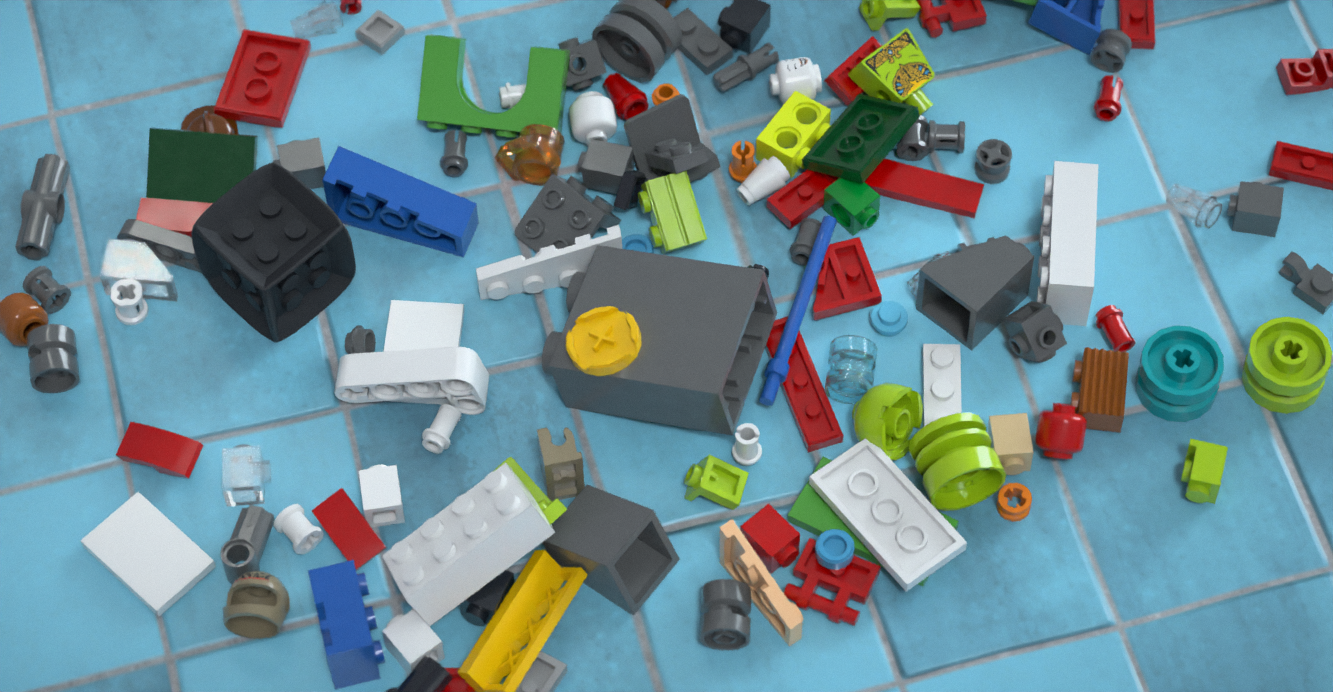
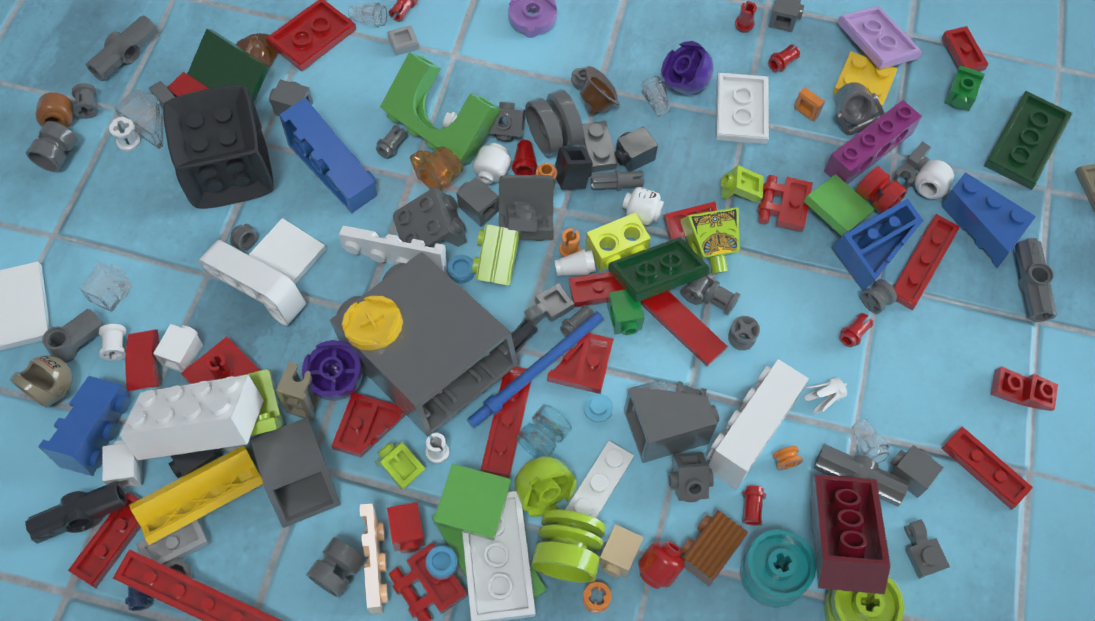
camera: 25 degrees right, 5 degrees up
red slope [116,422,204,479] -> none
white pin [422,404,462,454] -> none
black tile [614,170,646,210] -> none
none -> red tile [181,336,261,384]
none -> dark purple cylinder [302,340,363,401]
none -> red wing [331,393,406,458]
none -> bright green tile [434,464,511,541]
none -> plate [523,283,575,325]
none -> black brick [554,146,593,190]
none -> orange bush [772,446,803,470]
none -> white piece [804,377,847,414]
none -> dark red brick [810,474,891,594]
none -> dark grey piece [813,444,909,507]

